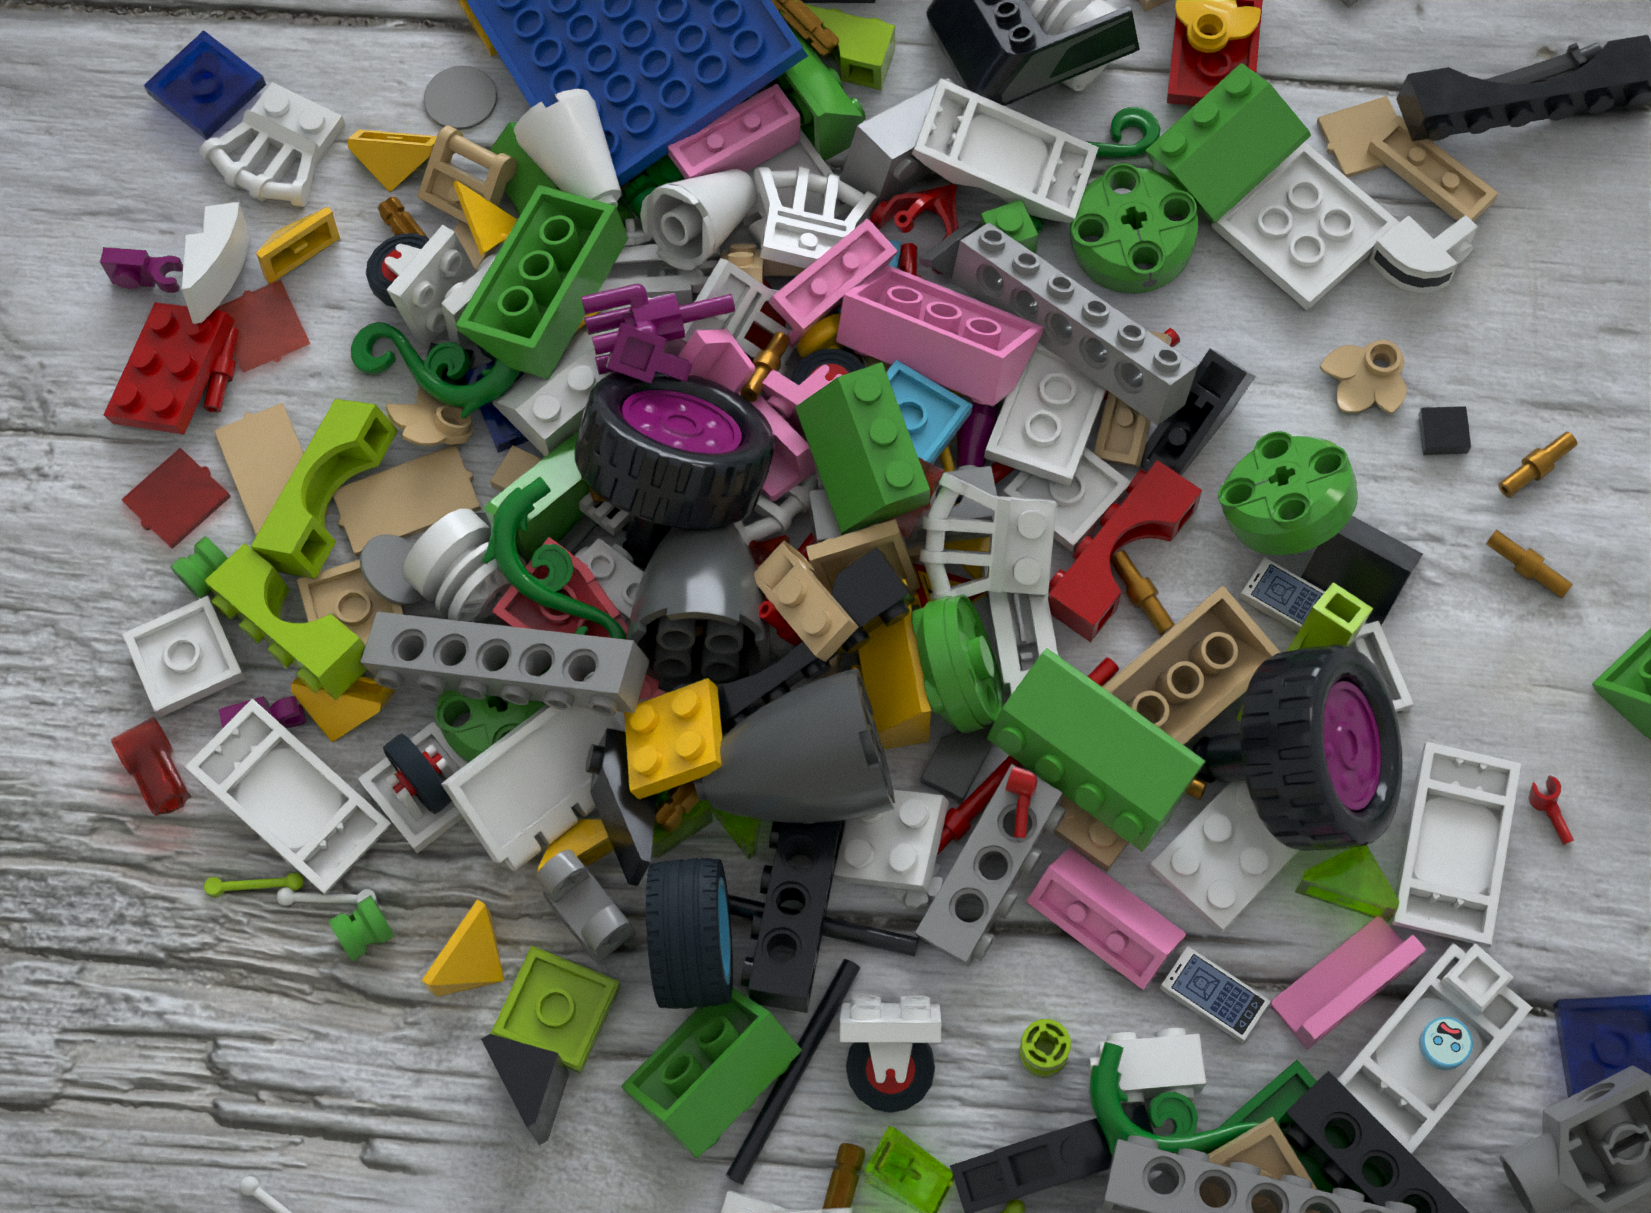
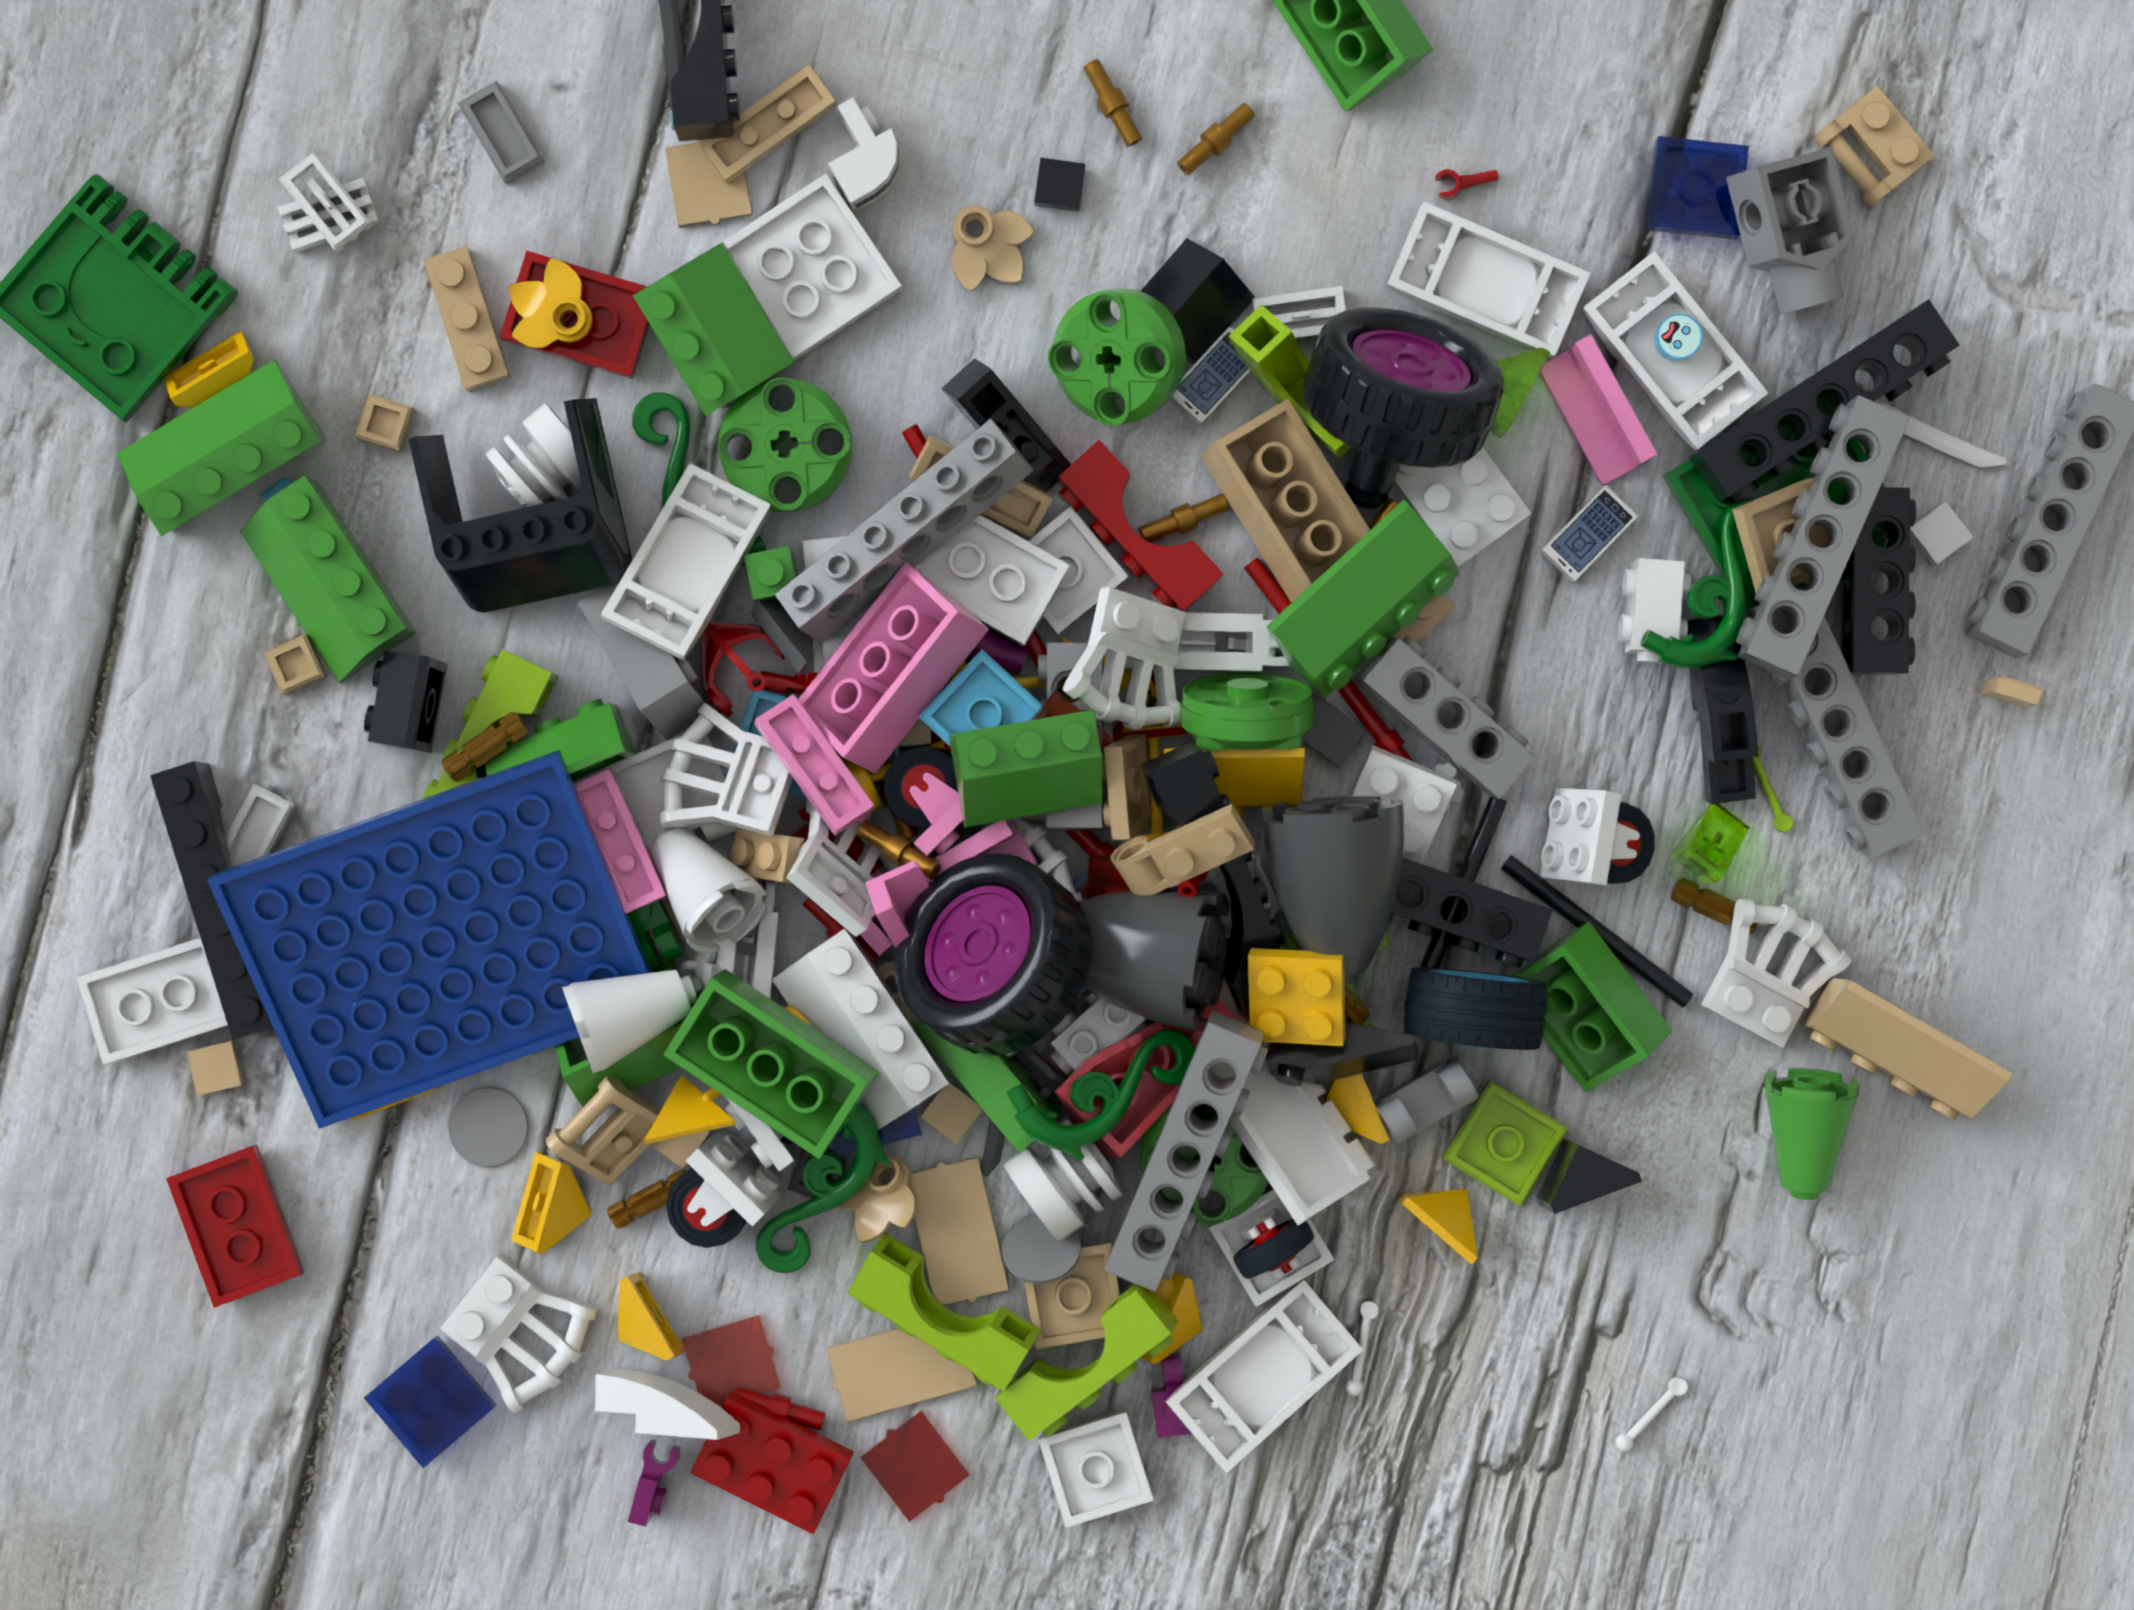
camera: 85 degrees left, 20 degrees up
clear red piece [111,716,192,816] -> none
bright green wheel [170,536,228,599] -> none
lime hinge [204,872,304,898] -> none
bright green wheel [328,895,395,962] -> none
magenta plant [581,284,735,375] -> none
magenta plate [605,322,693,384] -> none
red hand [1005,767,1038,838] -> none
lime wheel [1019,1019,1071,1078] -> none
bright pink panel [1026,848,1186,990] -> none
white tile [1440,943,1514,1016] -> none

